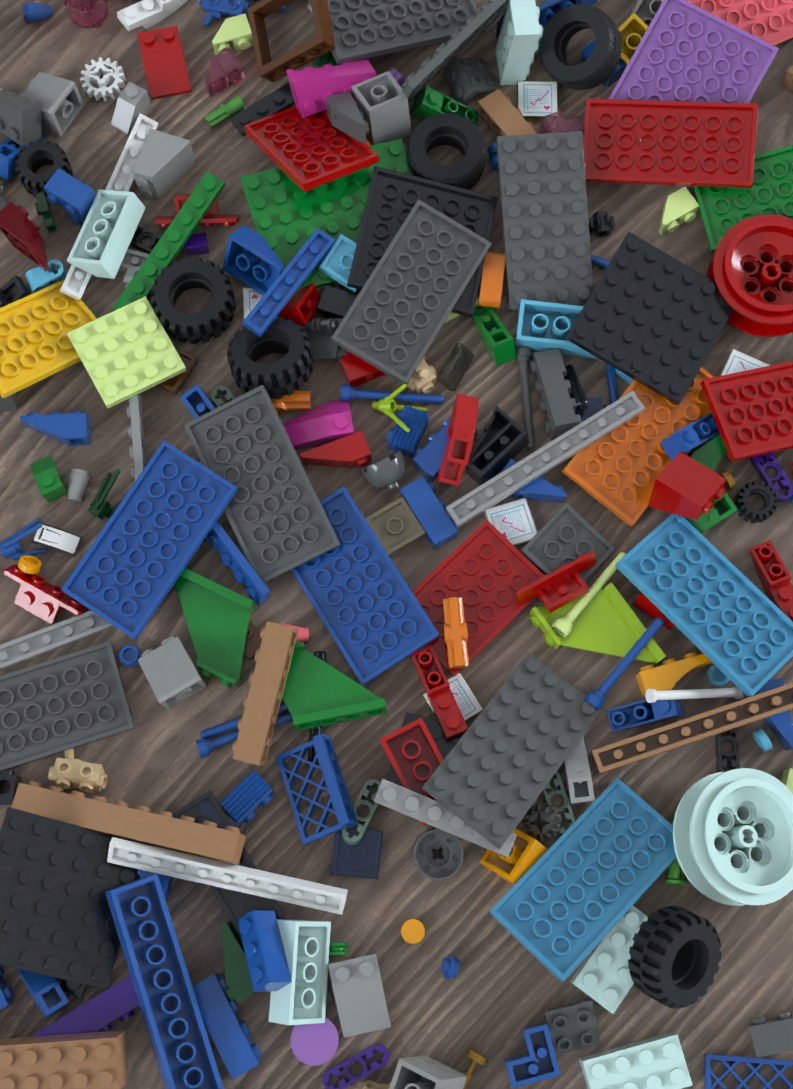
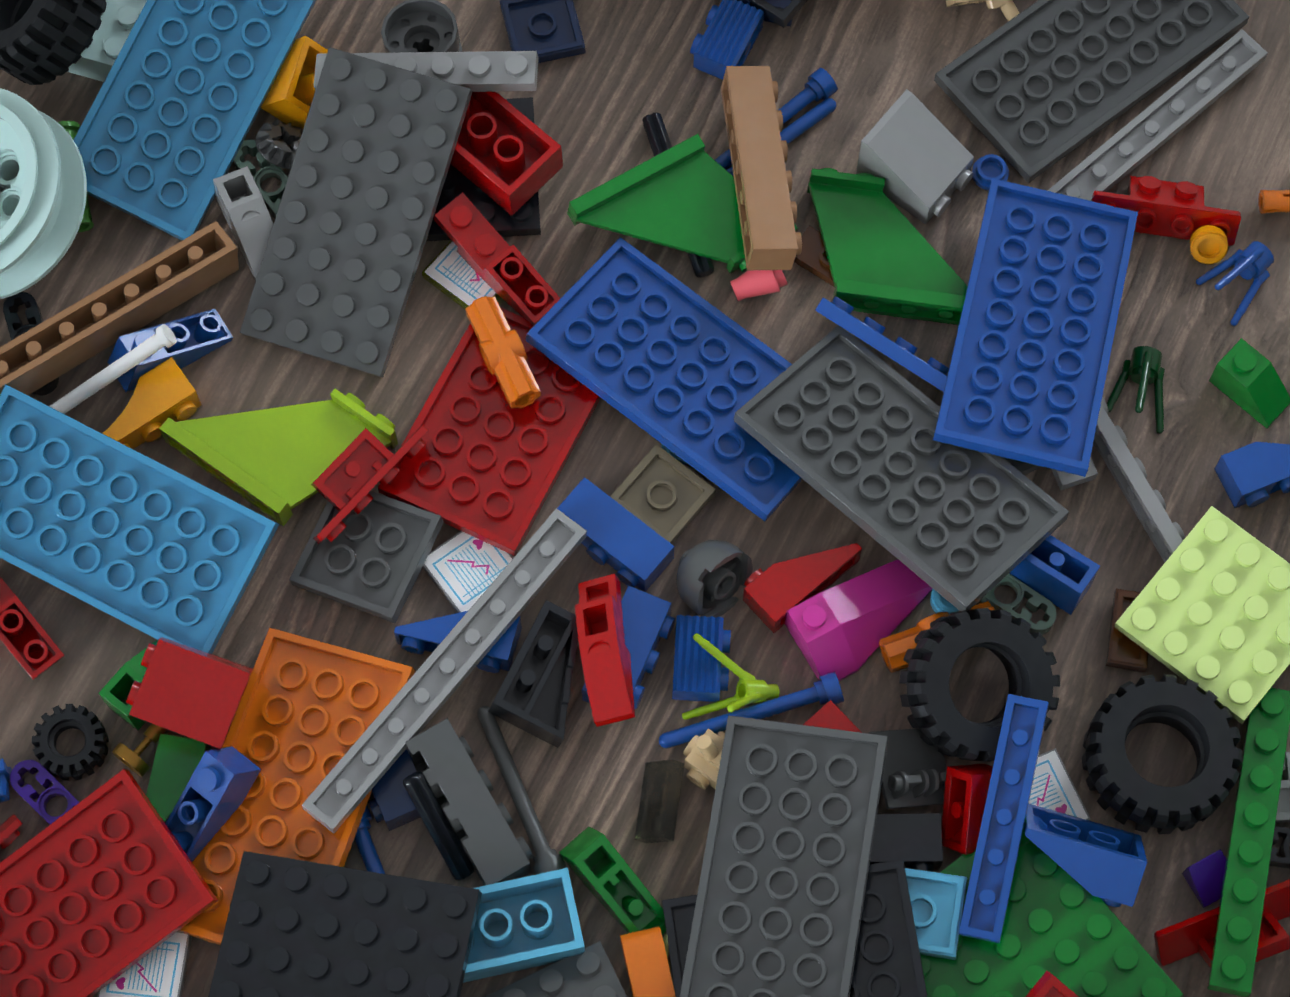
camera: 160 degrees right, 5 degrees down
white slope [30,522,83,558] -> none
light grey cone [68,468,90,502] -> none
blue fence [276,734,358,845] -> none
sand green beam [342,779,381,845] -> none
yellowish green piece [551,552,626,638] -> none
blue piece [585,617,664,710] -> none

